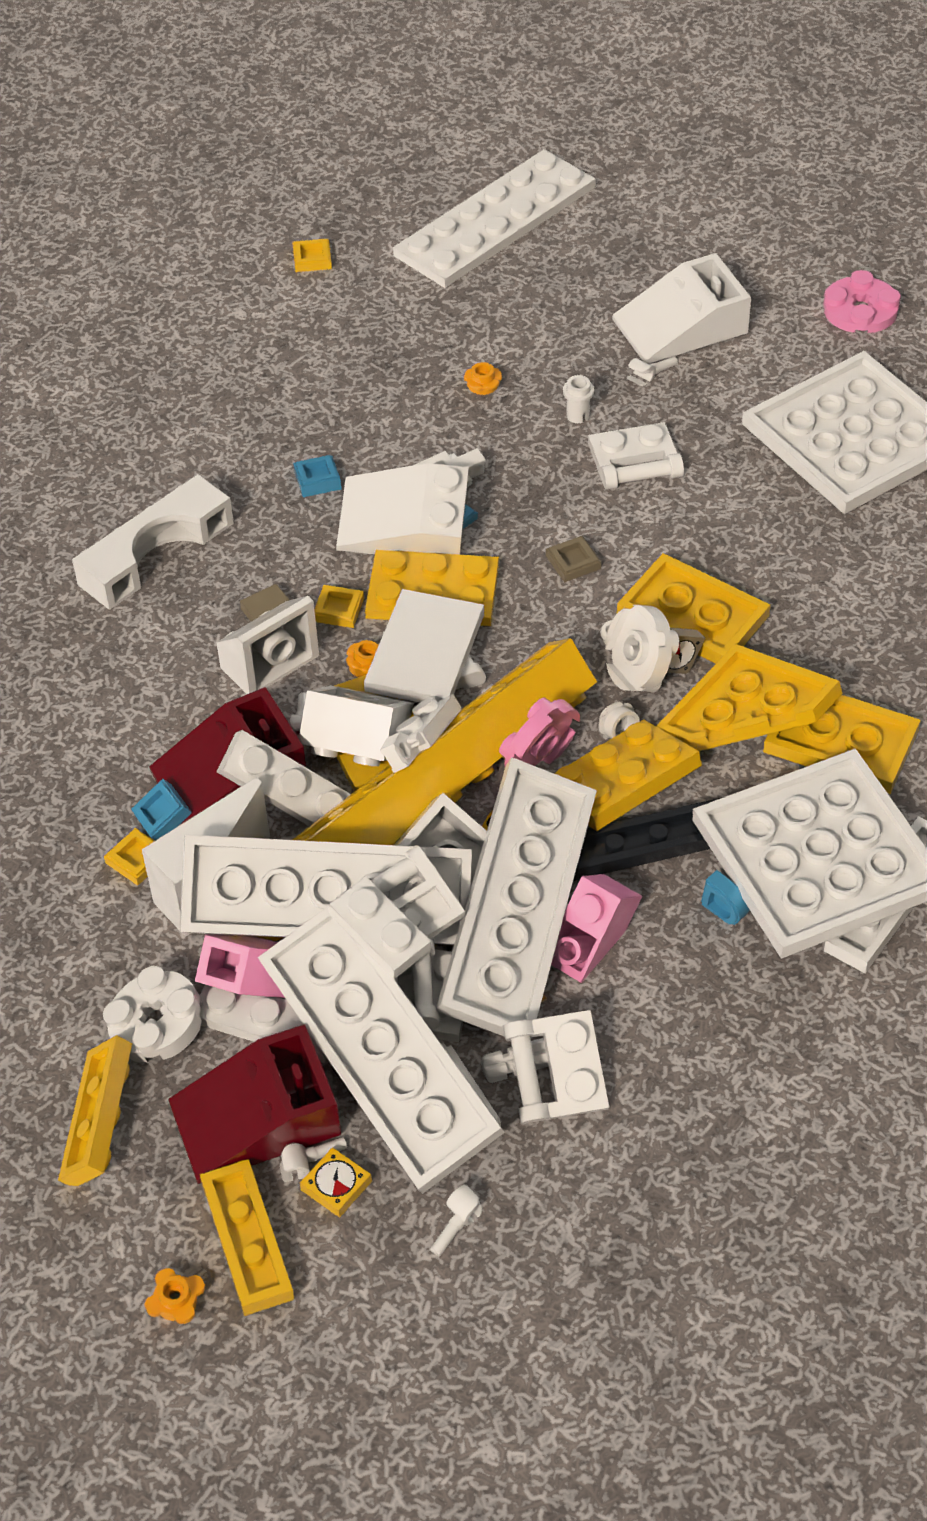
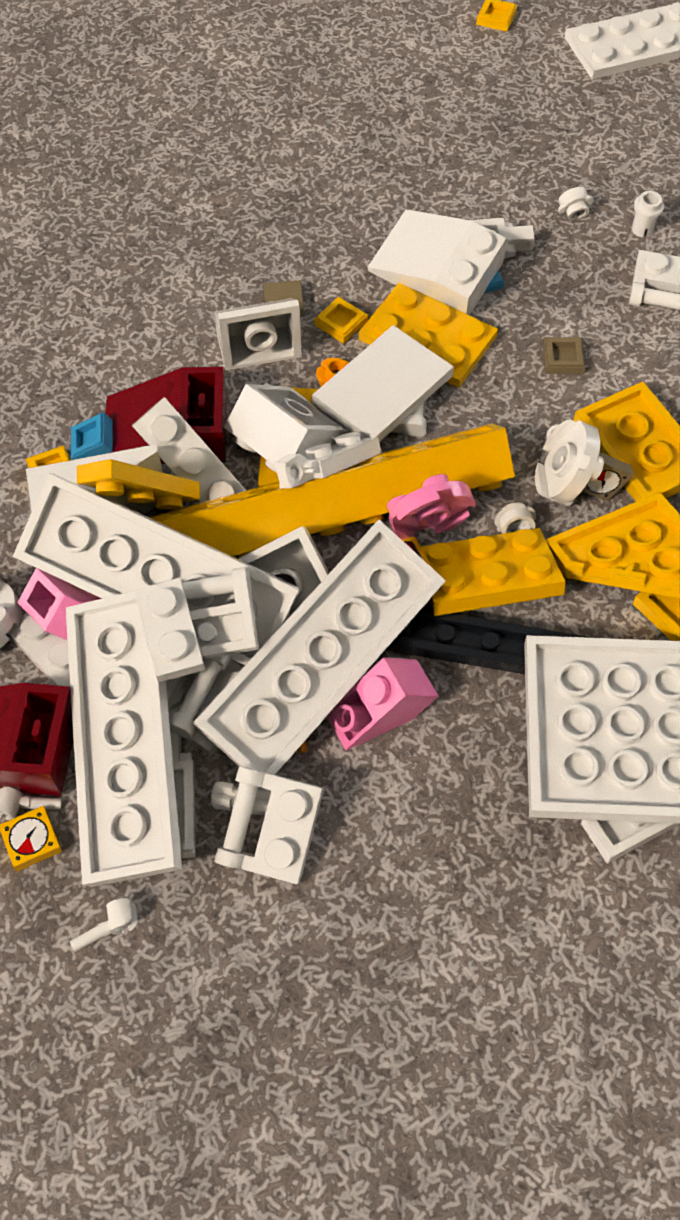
camera: 25 degrees right, 10 degrees up
white arch [72,474,234,610] -> none
dark azure tile [293,455,342,497] -> none
light orange plate [464,362,502,395] -> none
dark azure tile [701,870,750,925] -> none
none -> yellow plate [77,459,200,510]
none -> white plate [558,187,594,220]

